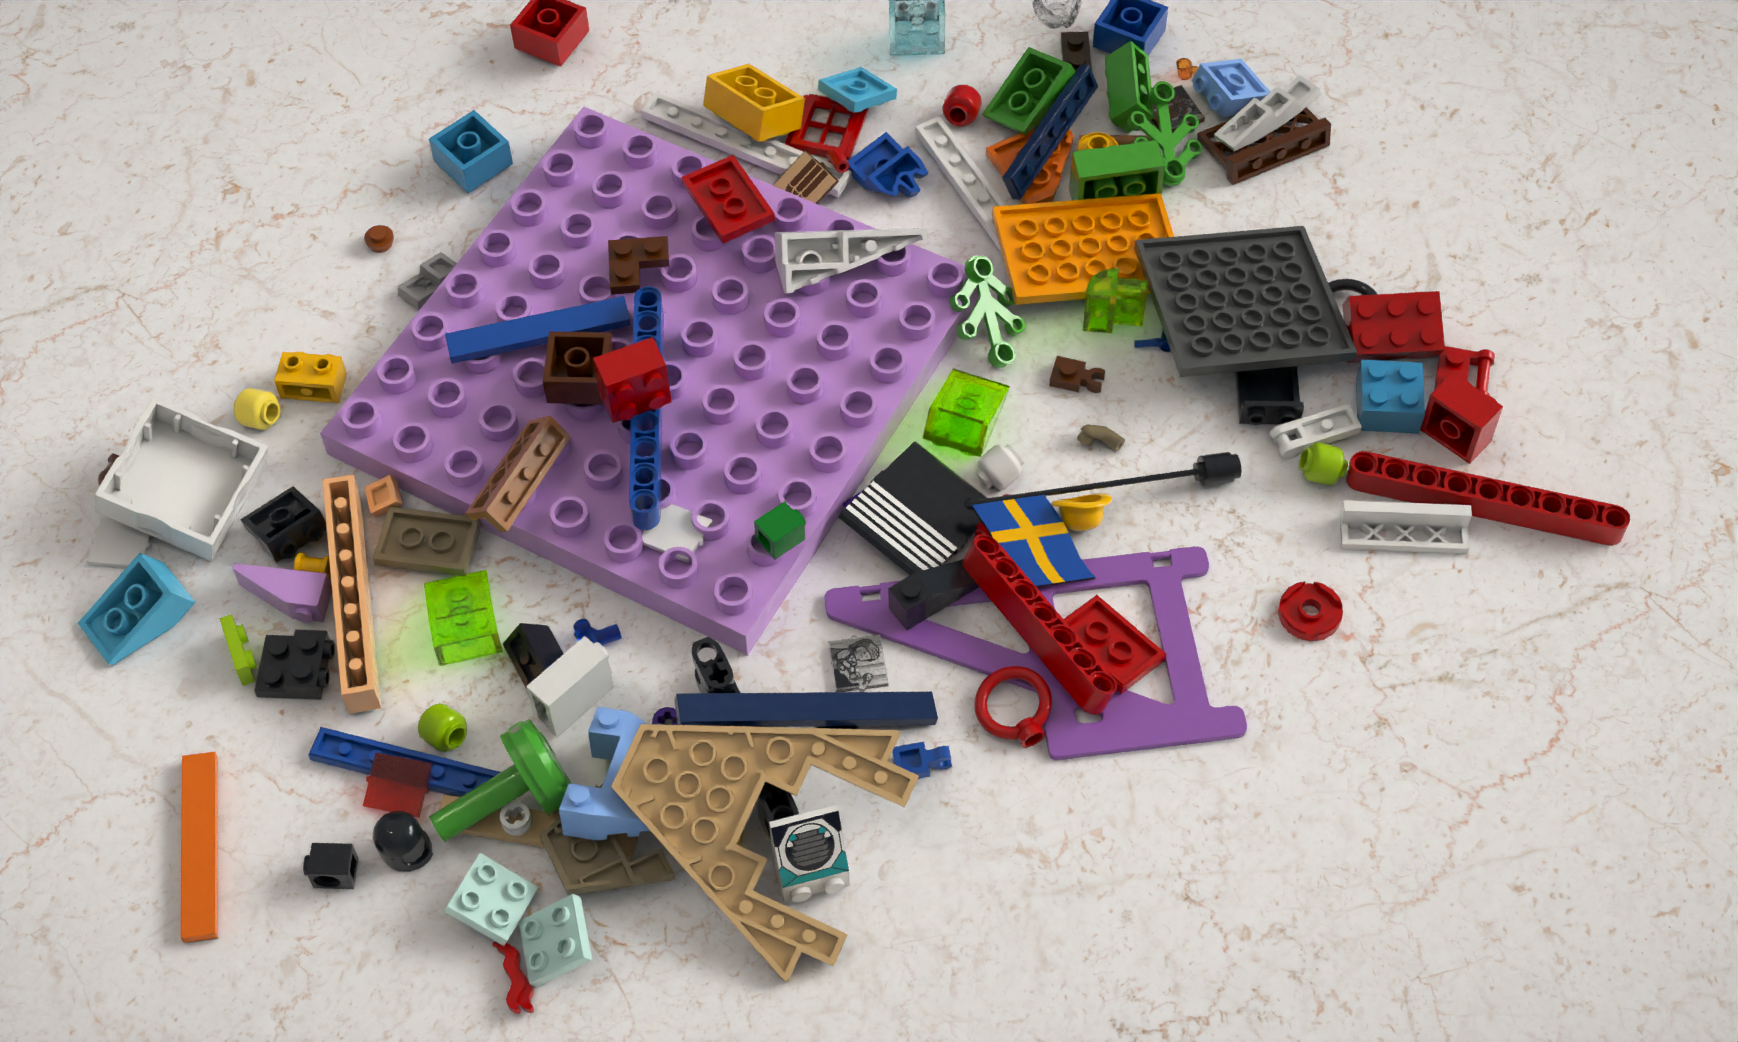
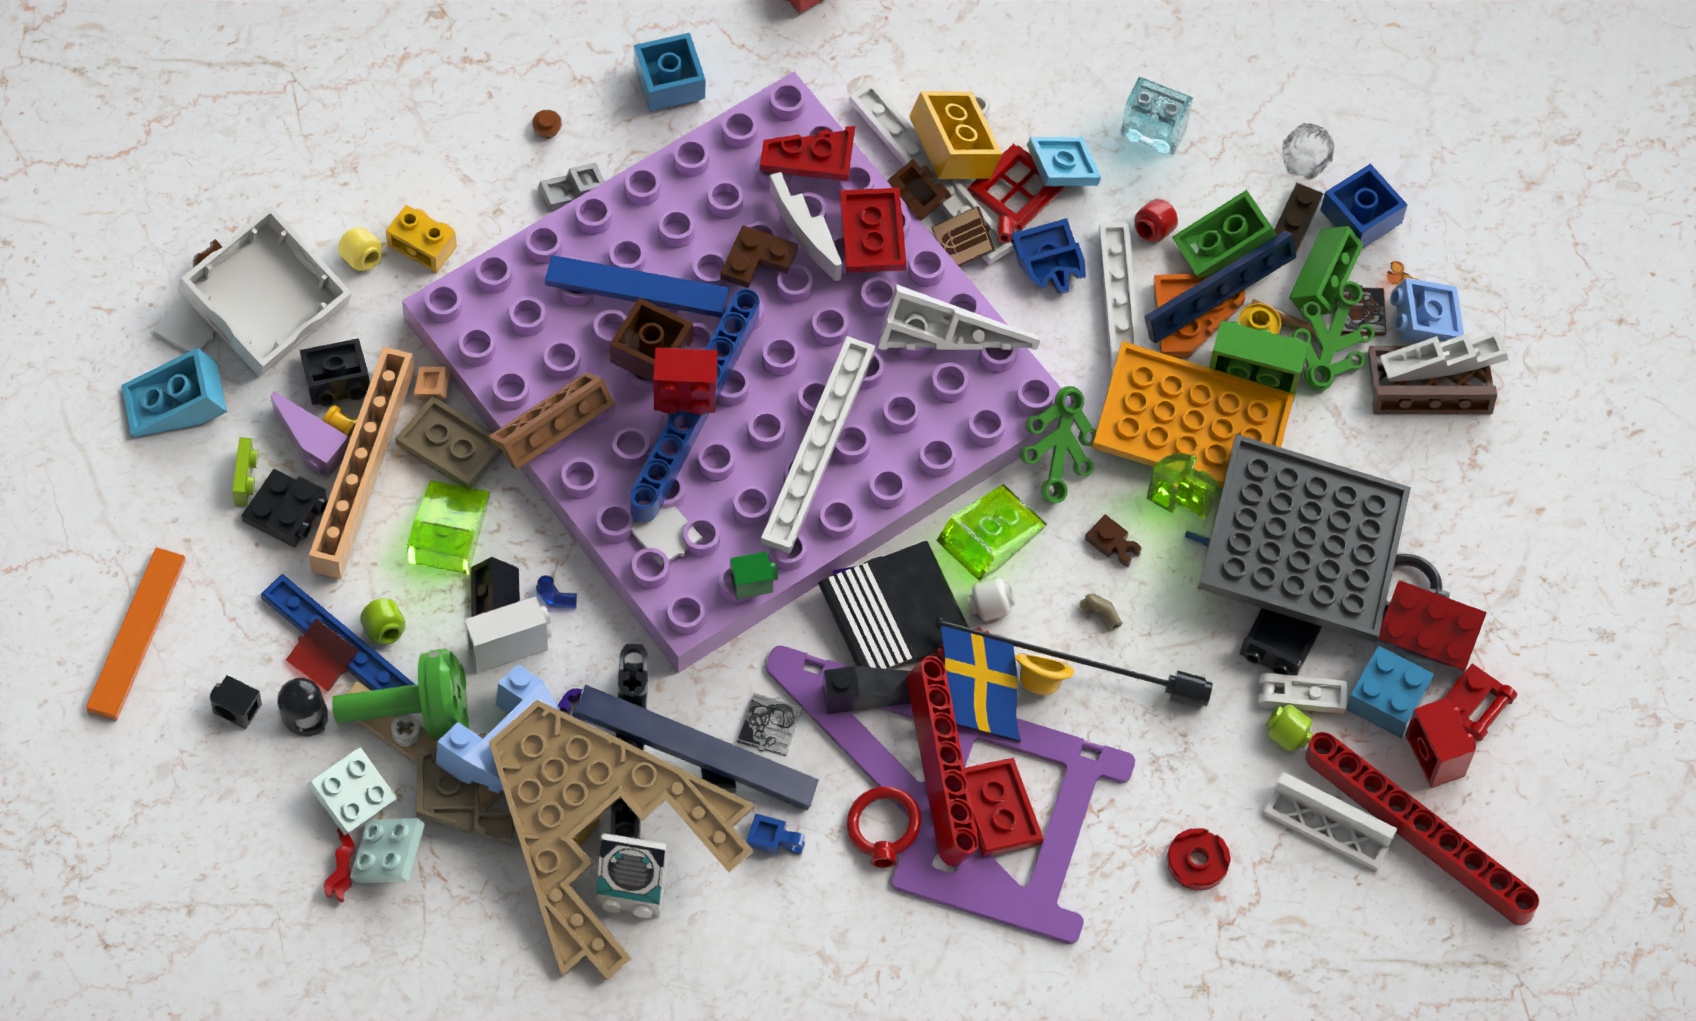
camera: 20 degrees right, 5 degrees up
none -> red wing [760,126,855,181]
none -> white plate [761,336,875,553]
none -> white slope [769,172,842,281]
none -> reddish brown cylinder [887,159,952,221]

